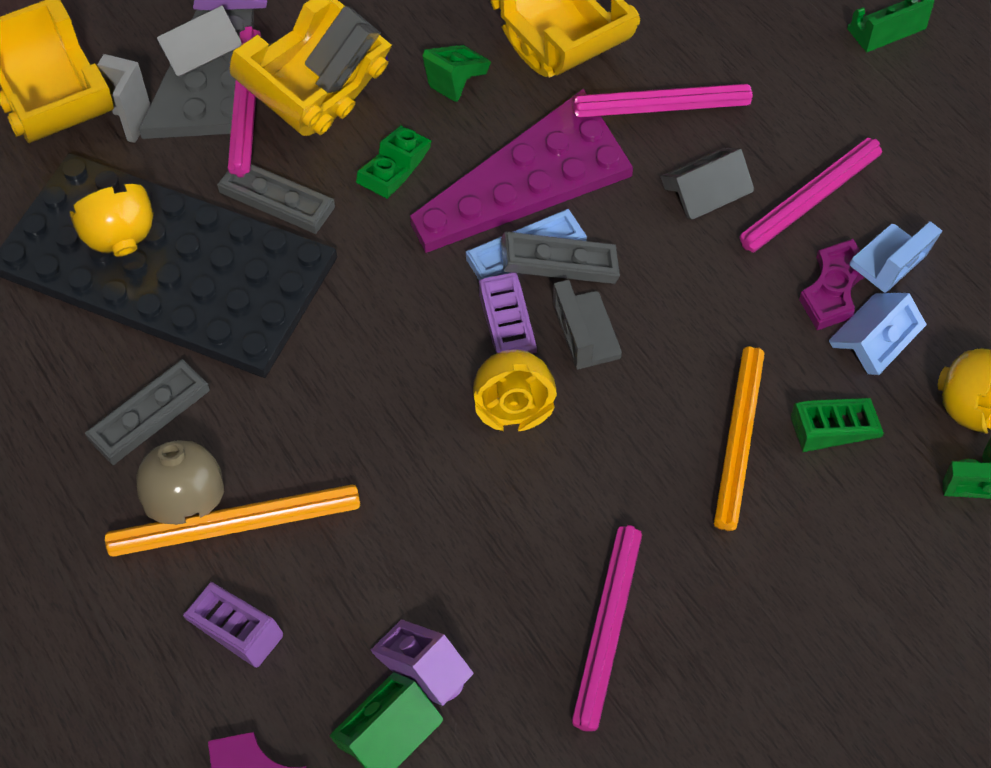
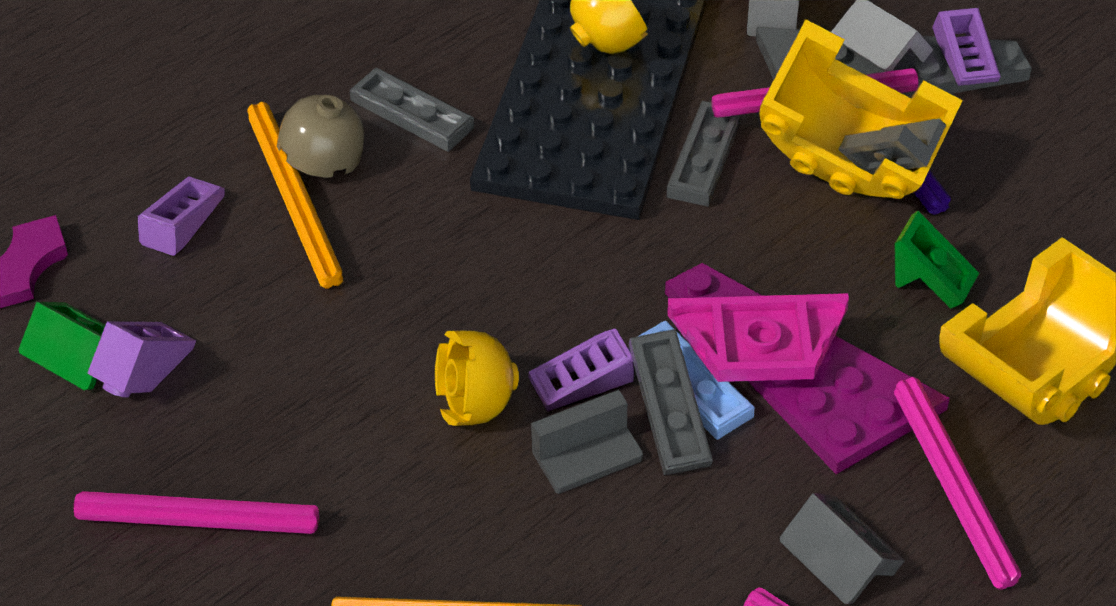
camera: 80 degrees right, 10 degrees down
green slope [356,126,432,199] -> none
none -> dark pink wing [667,293,849,382]

